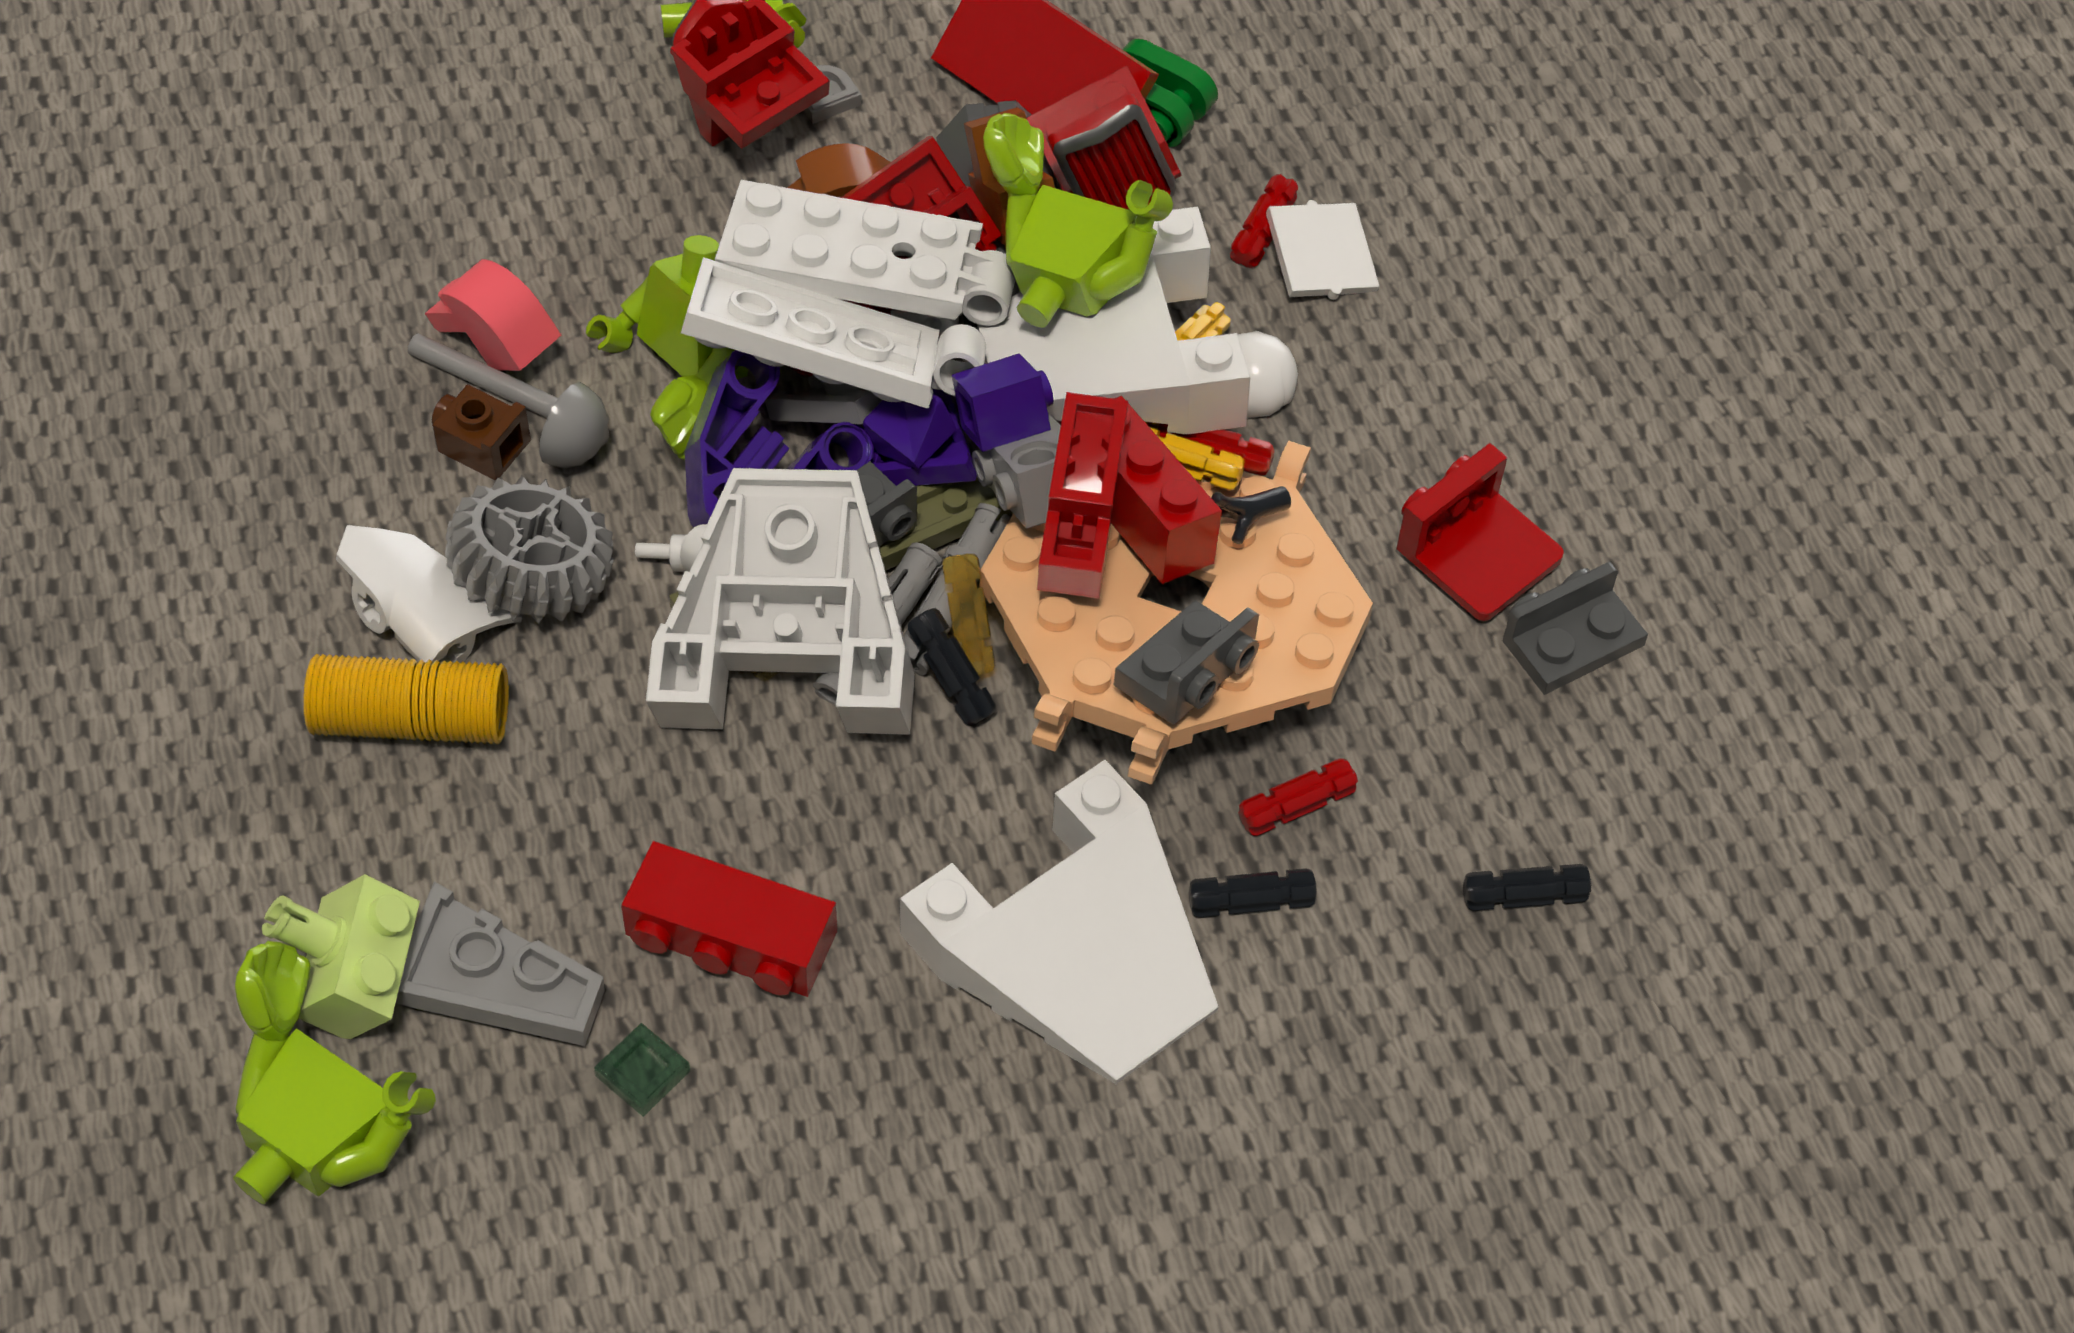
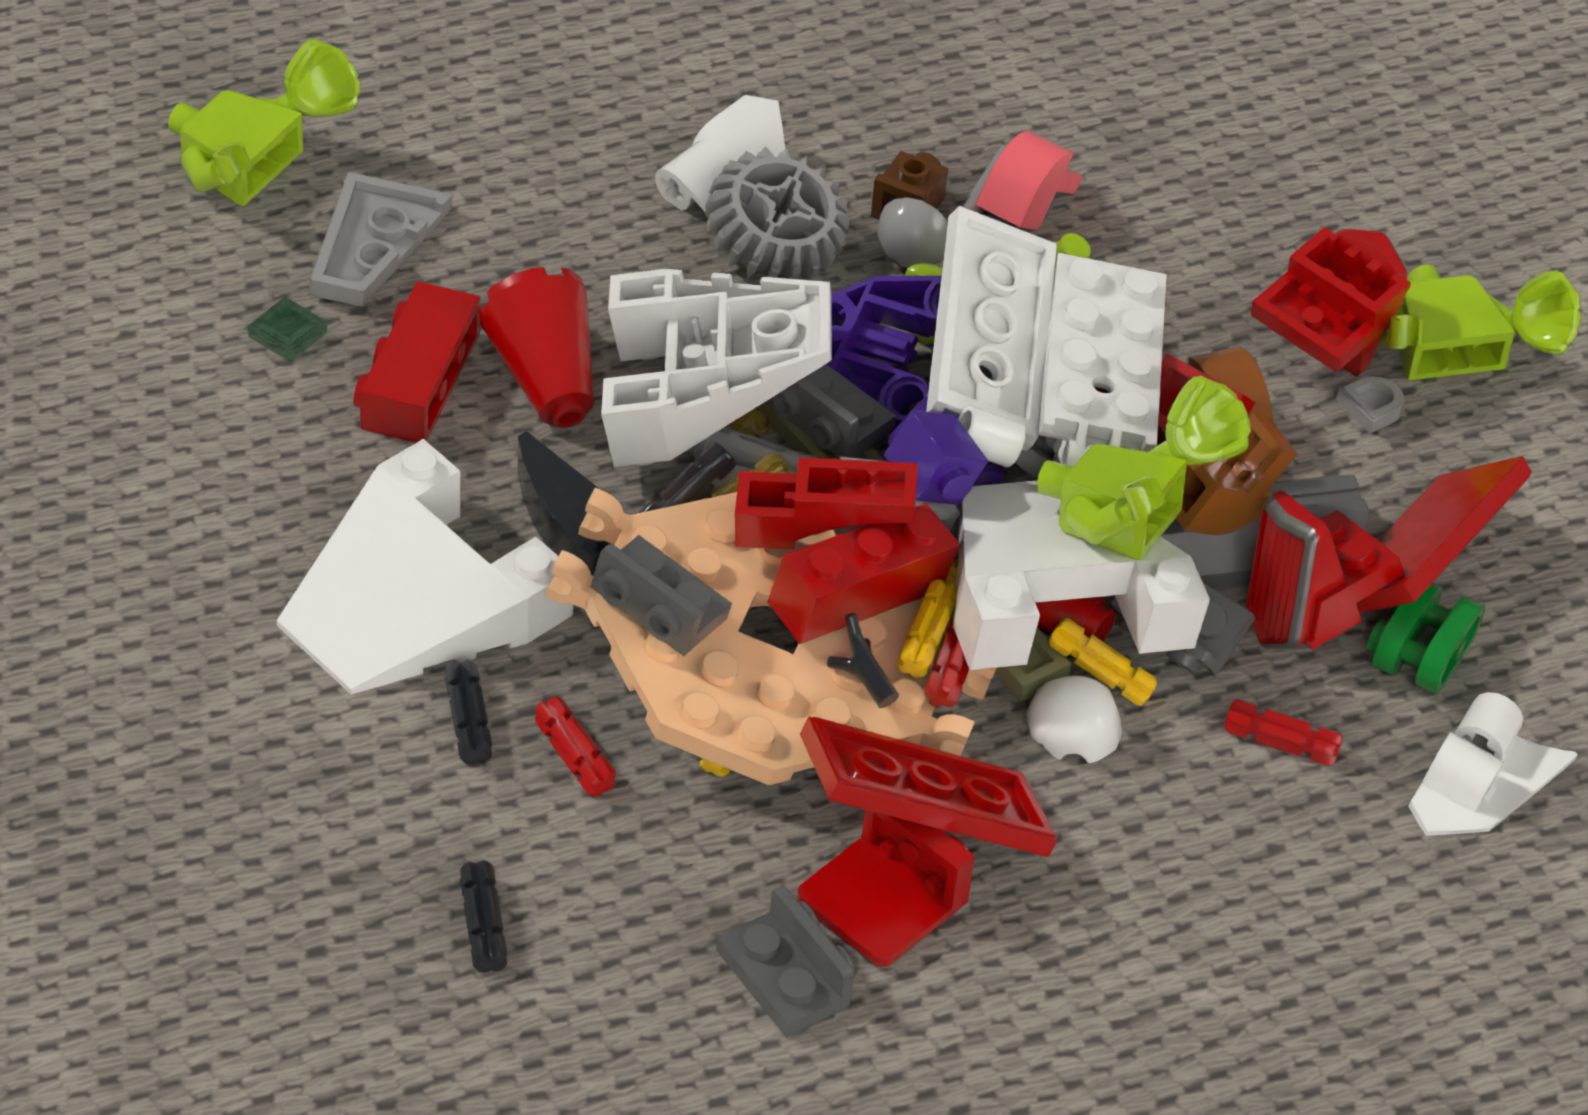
camera: 85 degrees right, 10 degrees down
yellowish green brick [262,874,420,1039] -> none
yellow piece [303,653,509,745] -> none
white piece [1266,200,1380,300] -> none
none -> red cone [477,267,594,428]
none -> black slope [517,431,611,576]
none -> red tile [800,716,1058,857]
none -> white panel [1408,692,1577,836]

